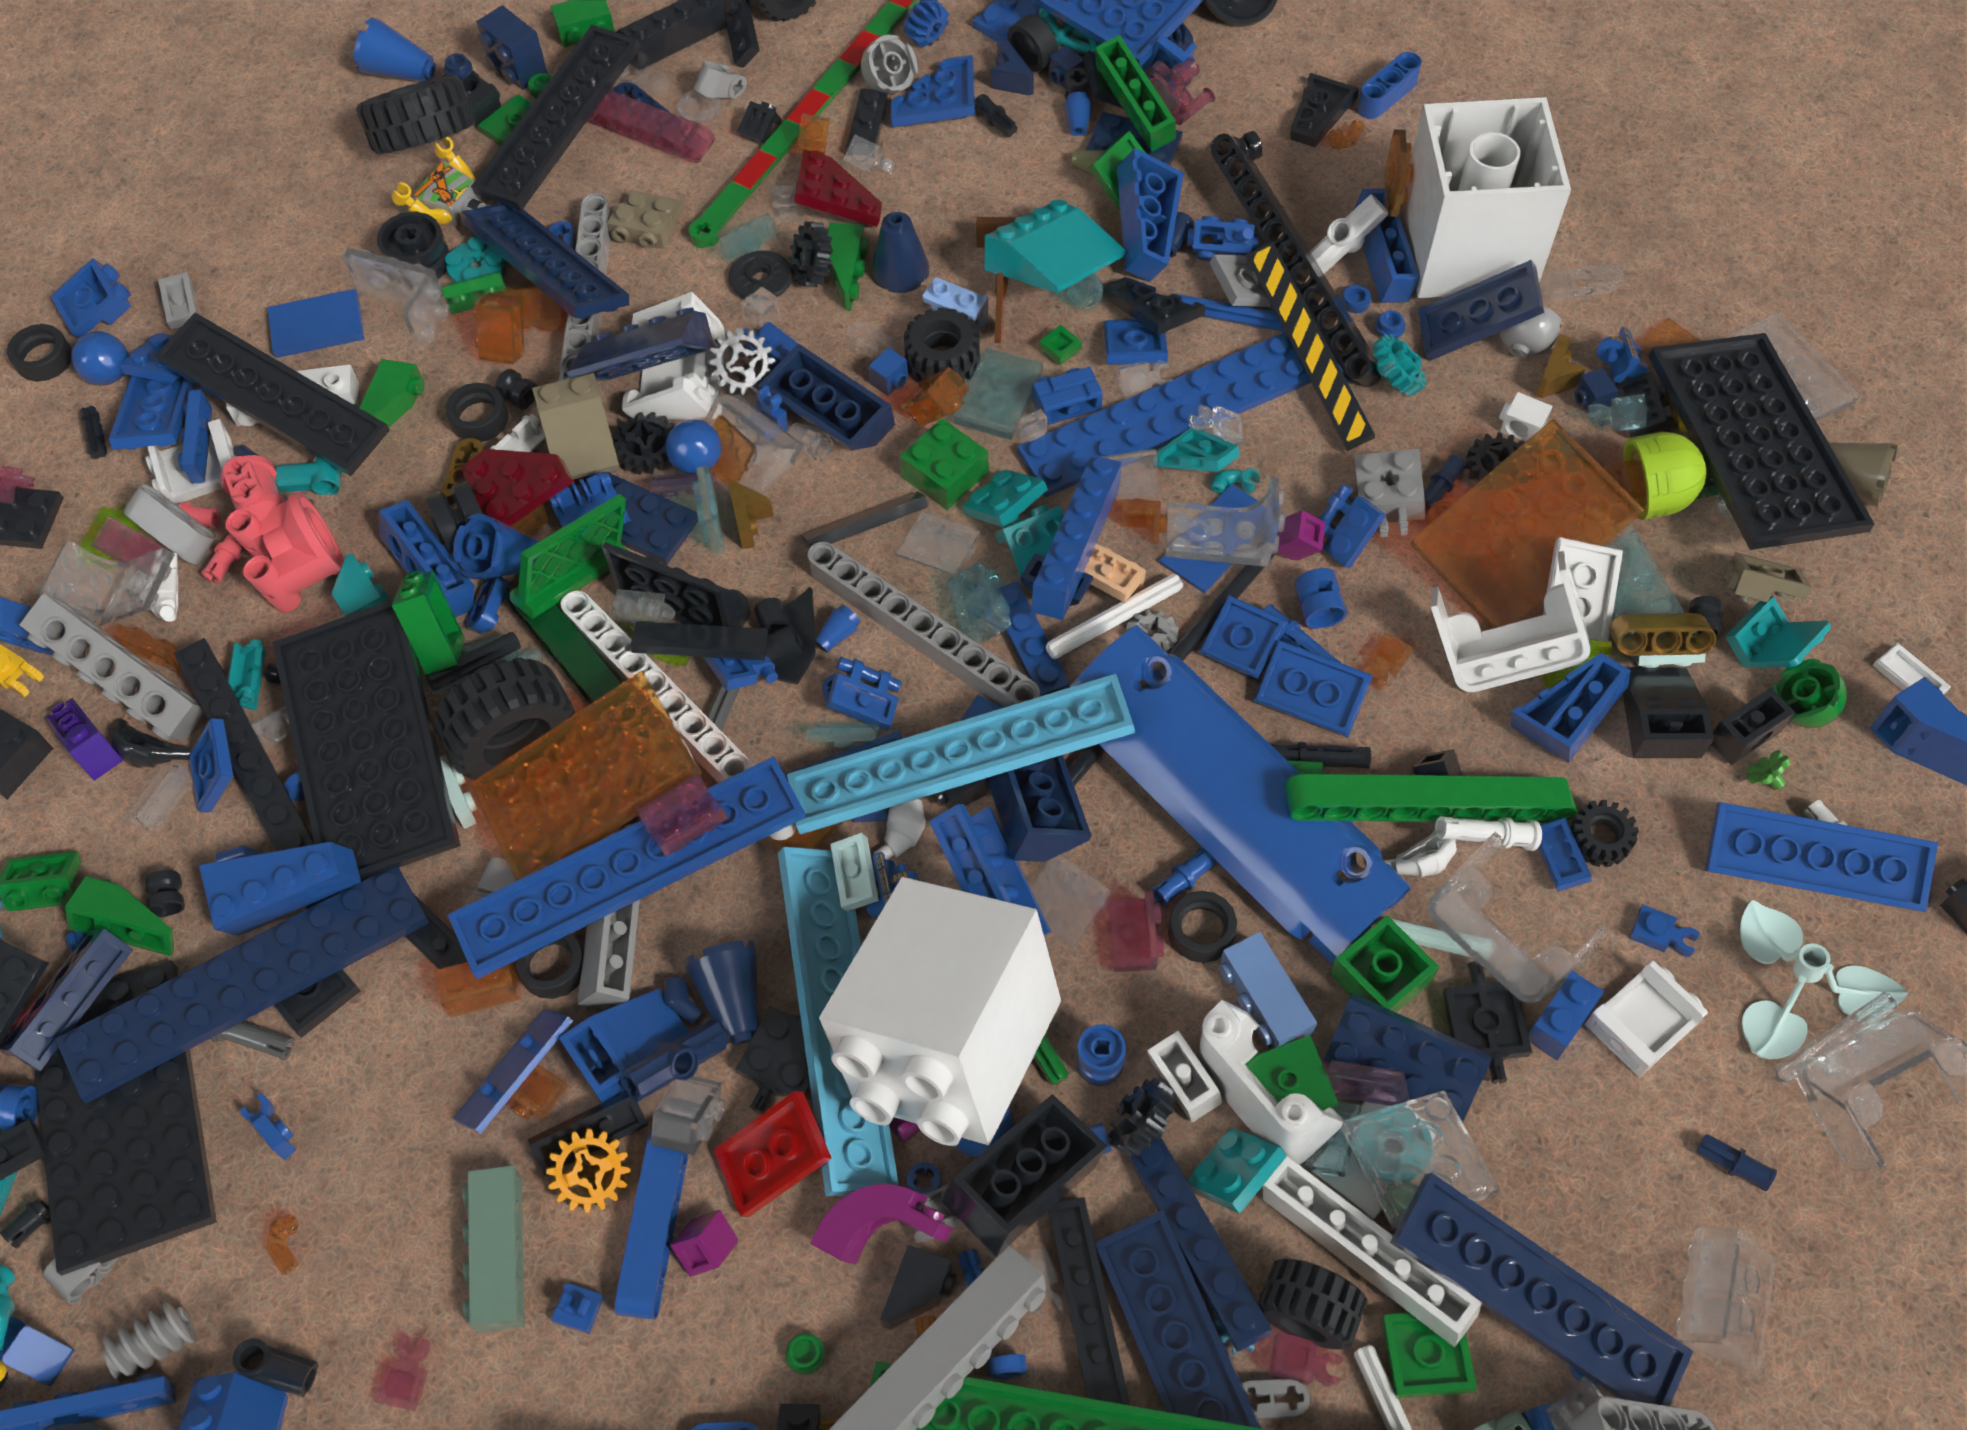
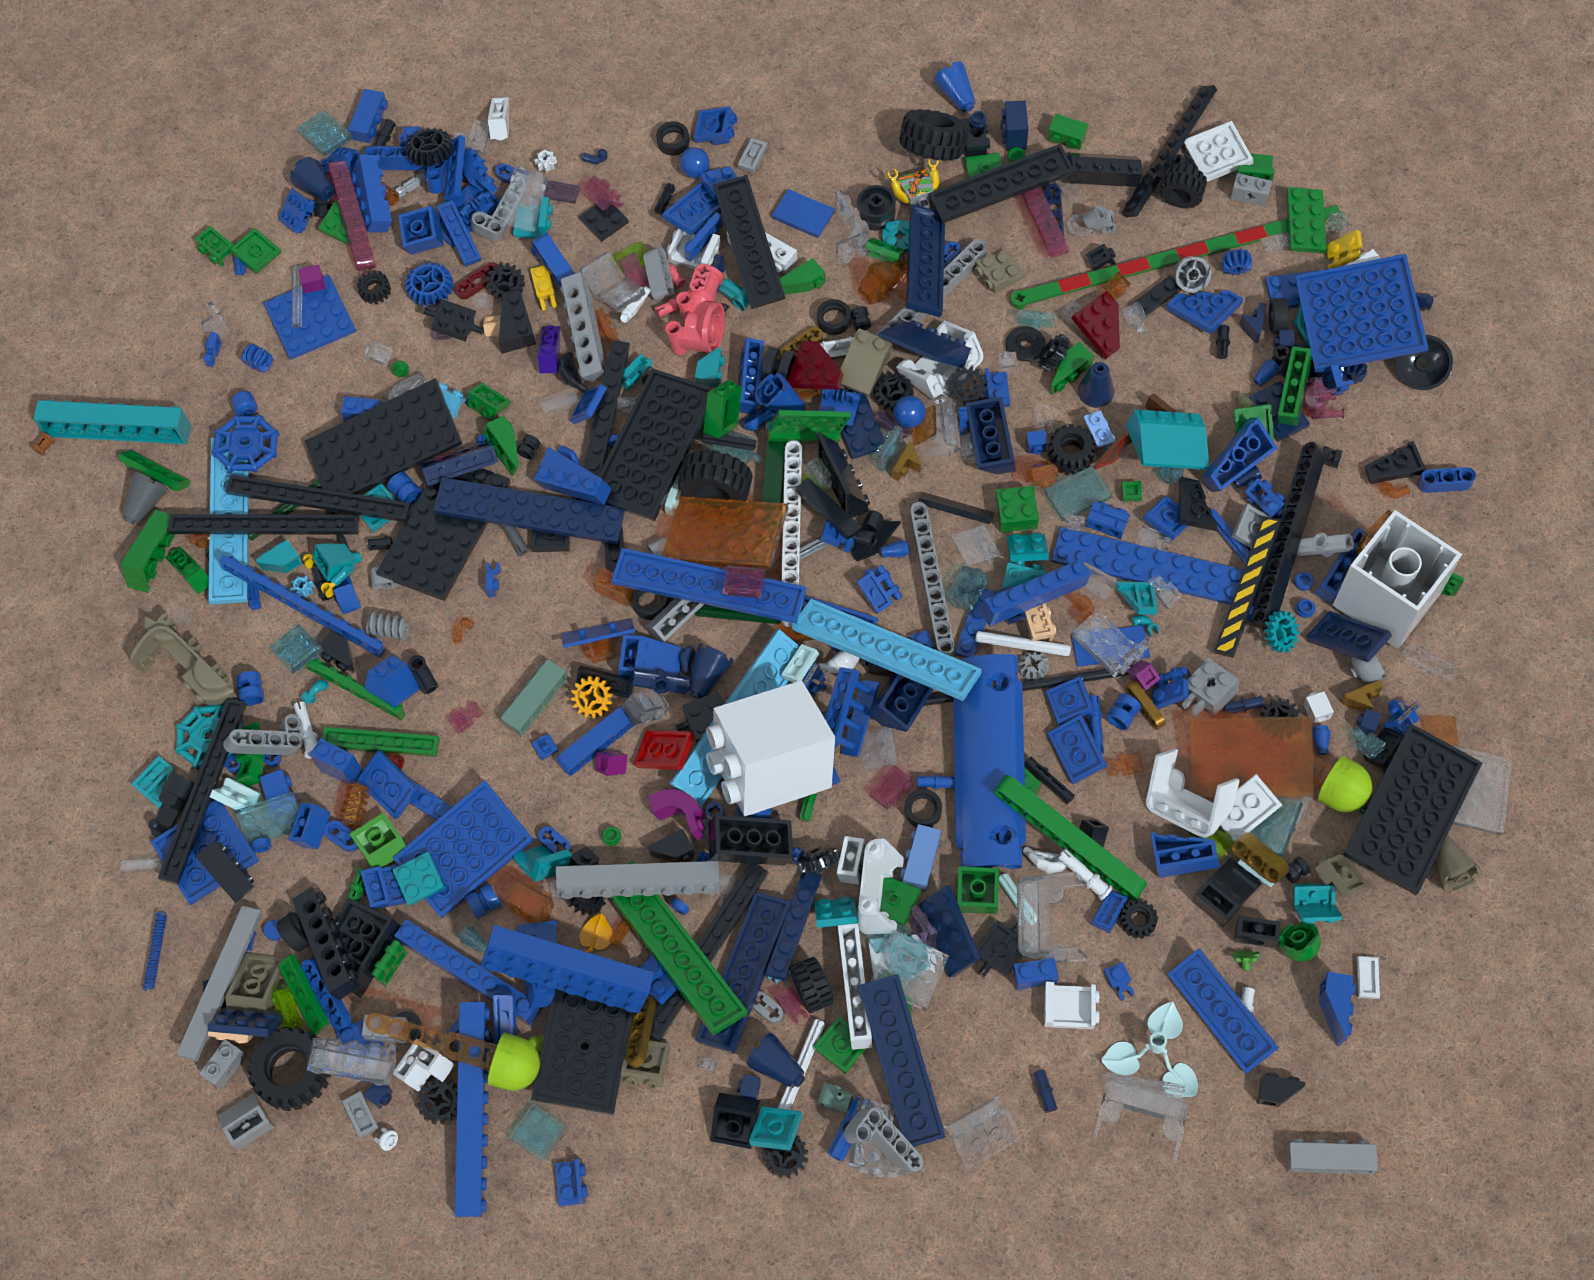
camera: 45 degrees right, 5 degrees up
clear light blue plate [806,723,880,747] -> none
blue wheel [1076,1024,1126,1086] -> none
none -> dark green axle [695,606,783,625]
none -> pearl gold beam [1125,680,1166,730]

